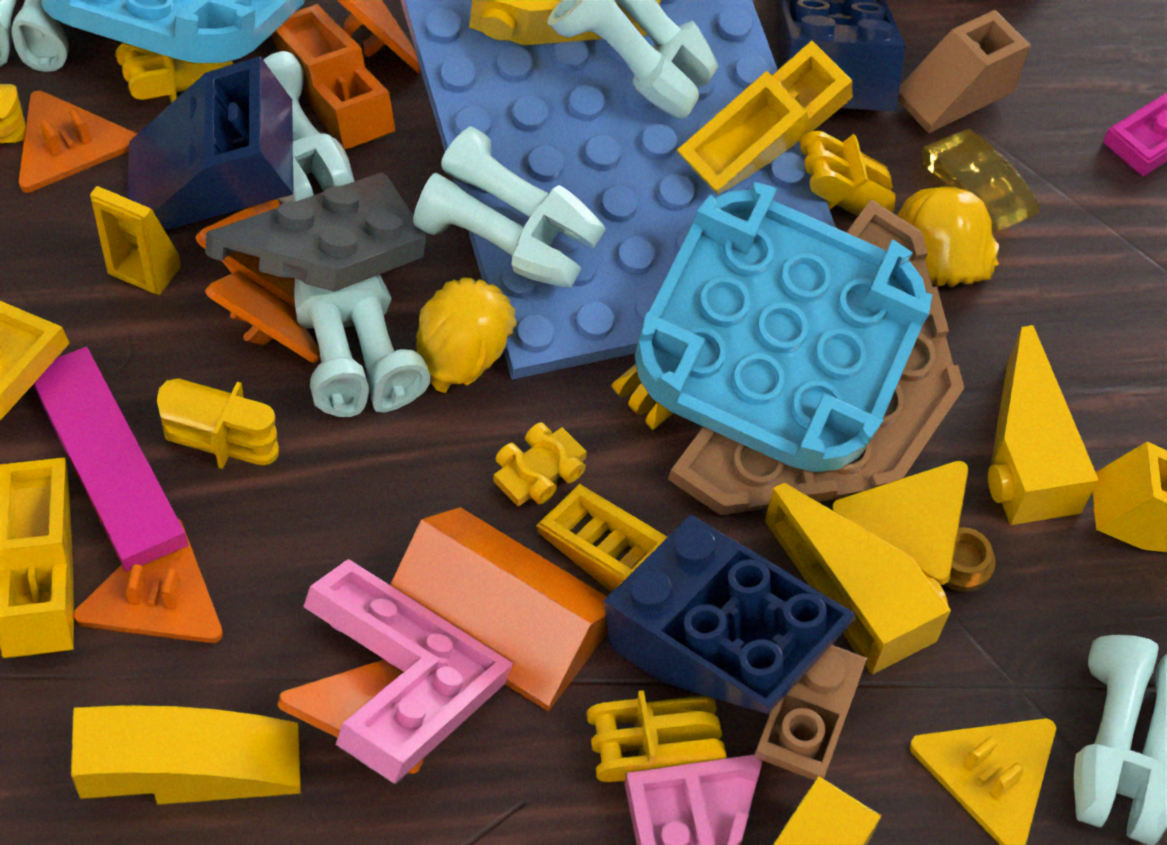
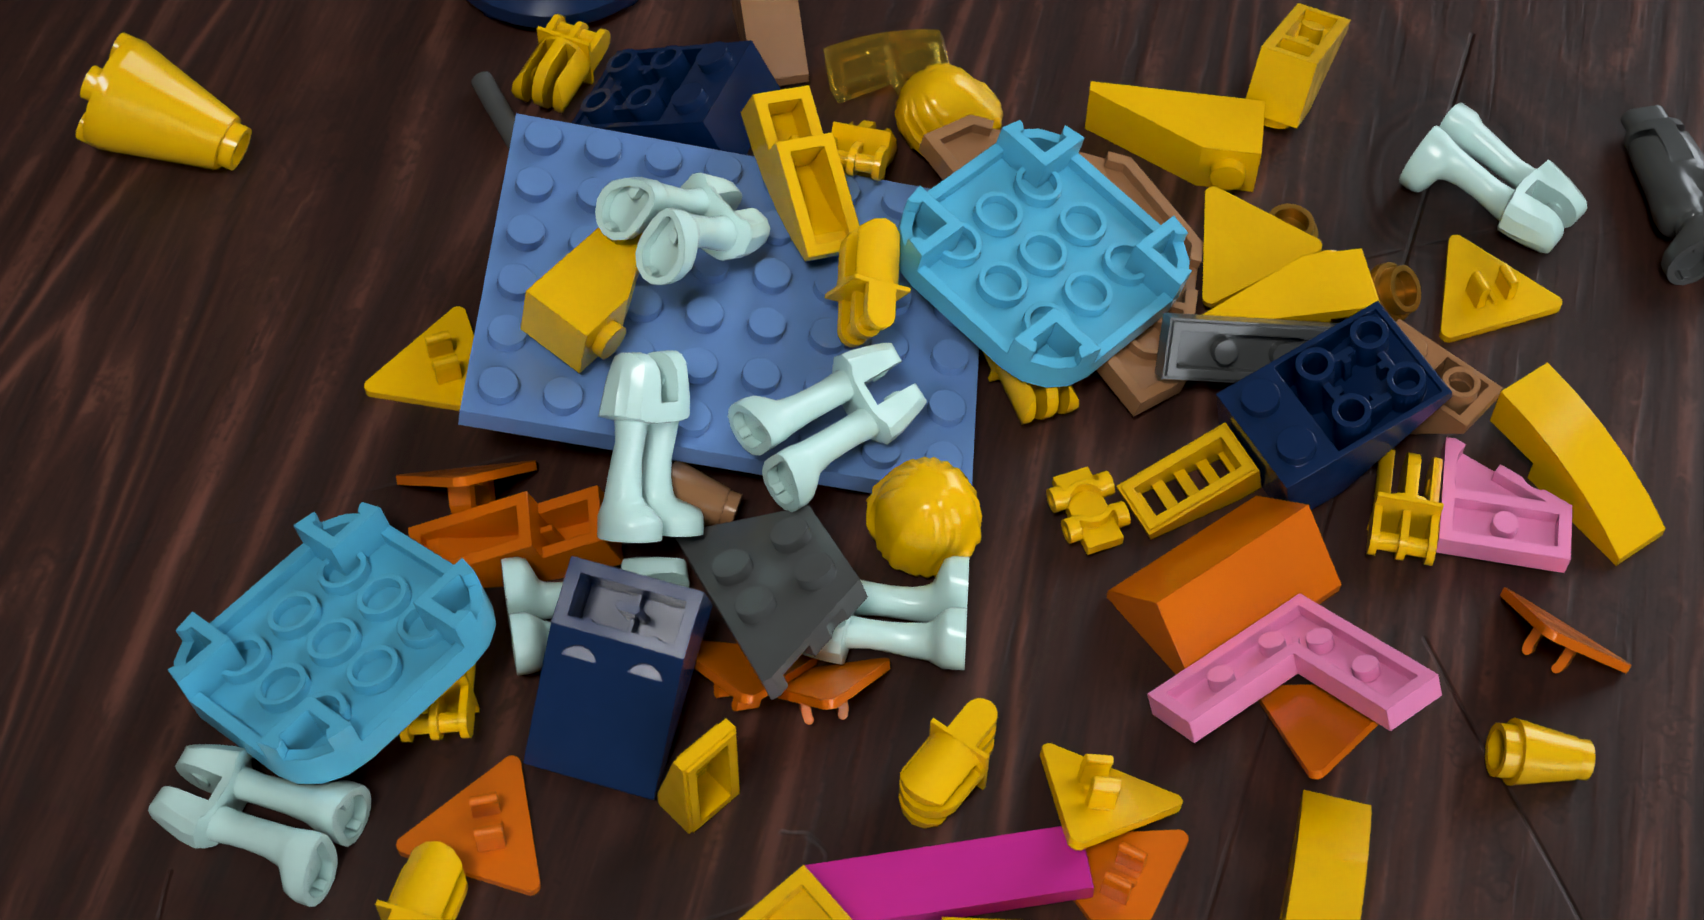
camera: 65 degrees left, 0 degrees up
none -> light aqua piece [597,350,704,543]
none -> medium nougat cone [671,460,743,526]
none -> yellow arm [825,218,911,348]
none -> yellow piece [1040,743,1183,850]
none -> dark grey tile [1155,312,1338,383]
none -> pearl gold plate [1370,262,1421,322]

